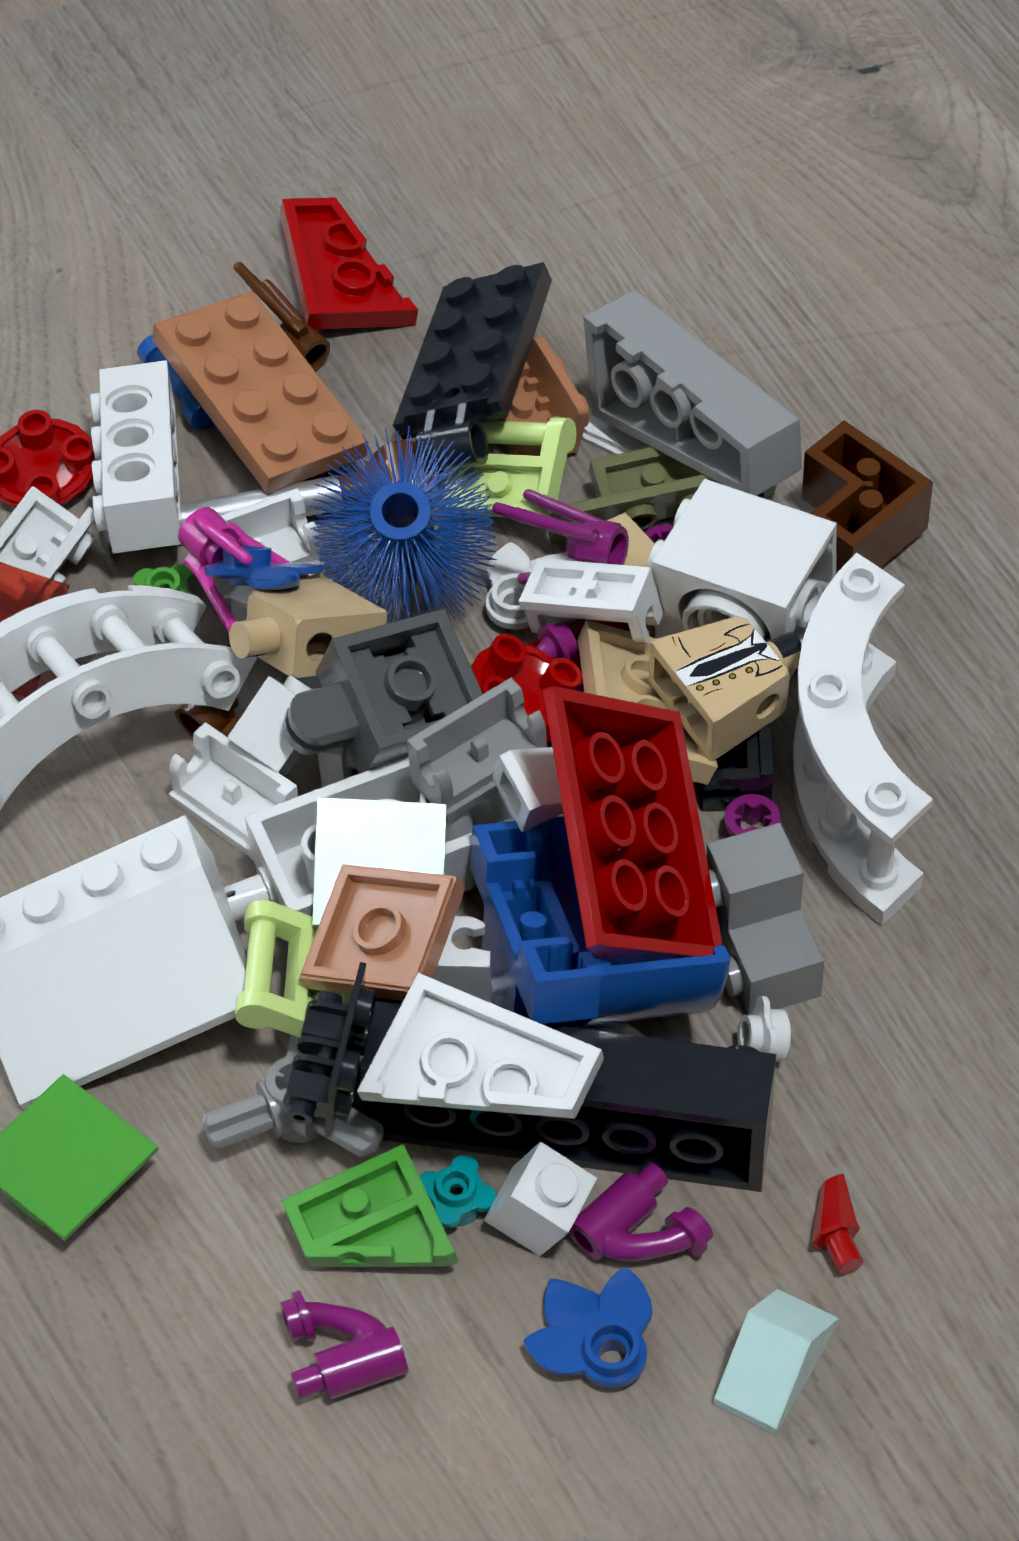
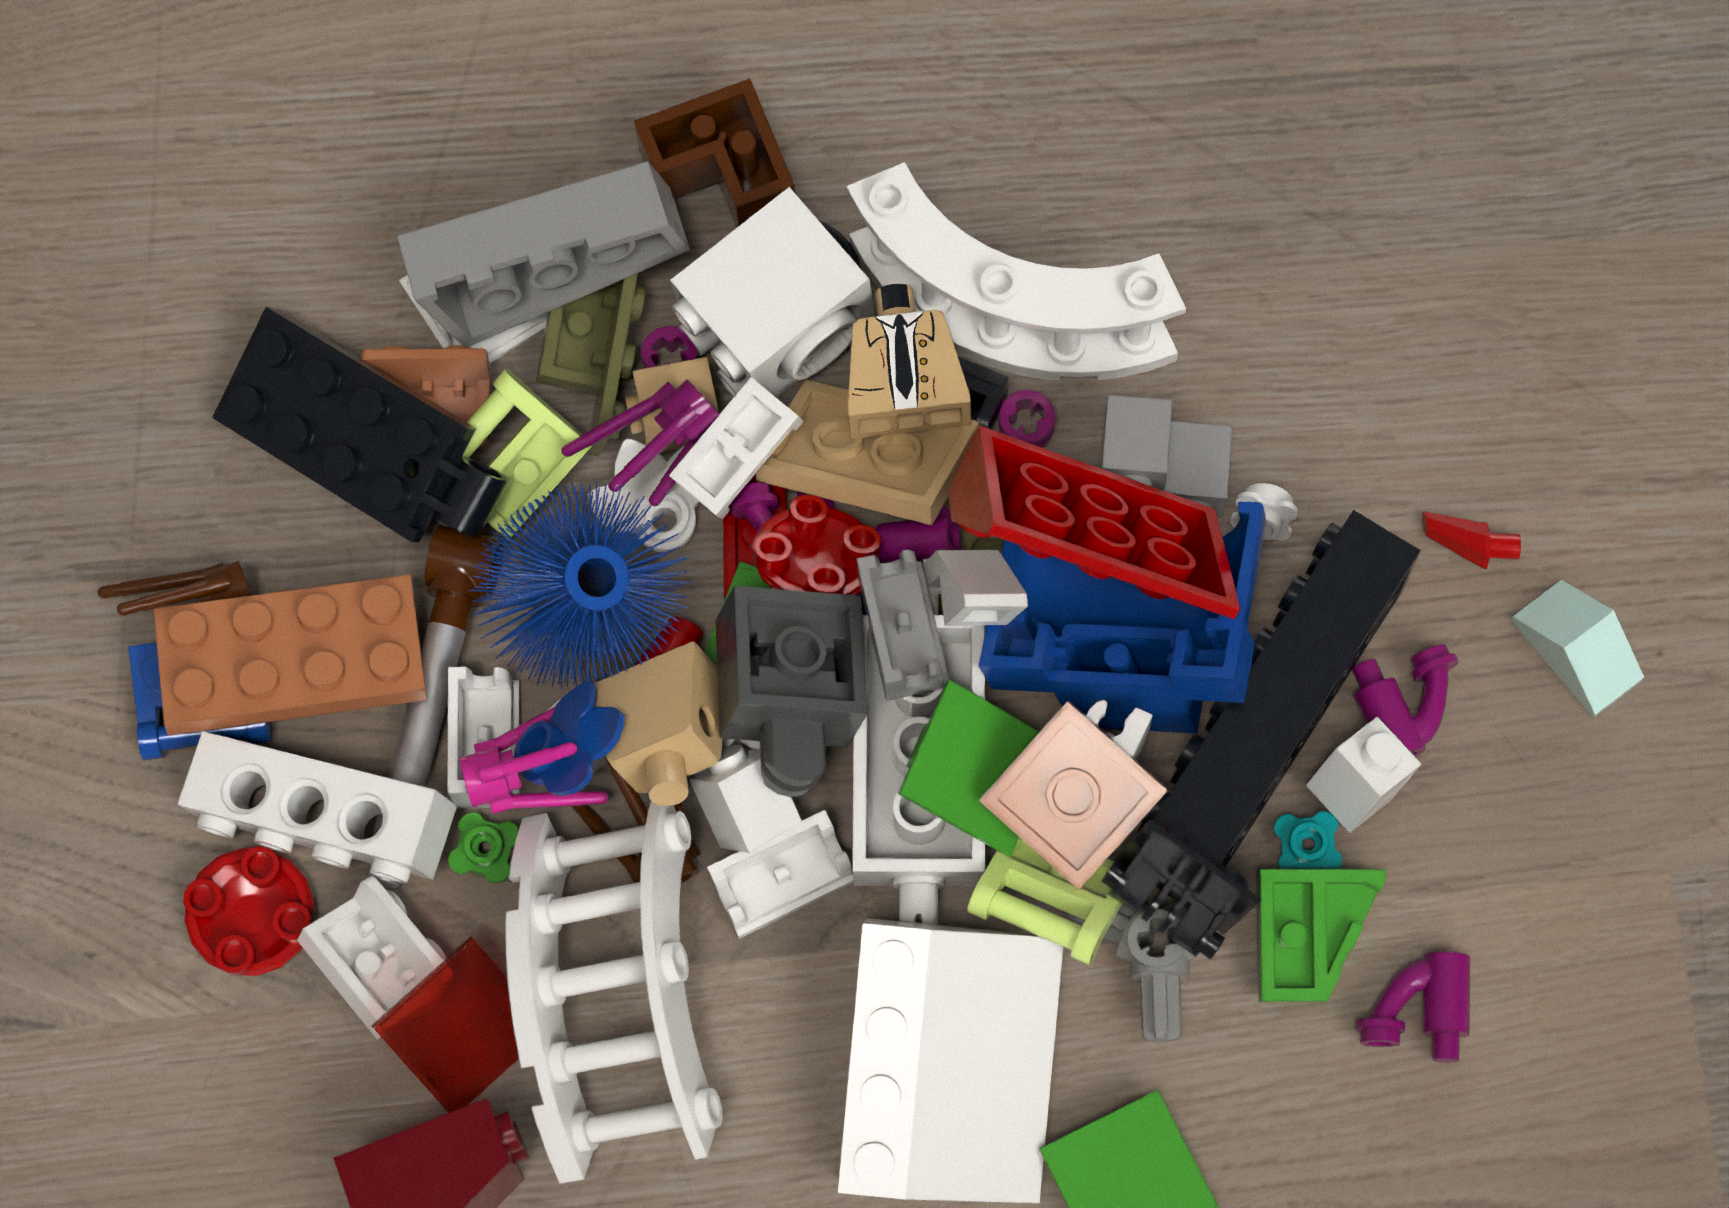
camera: 65 degrees left, 20 degrees up
red wing [280,197,418,329] -> none
white wing [357,973,604,1119] -> none
blue plate [524,1267,653,1388] -> none

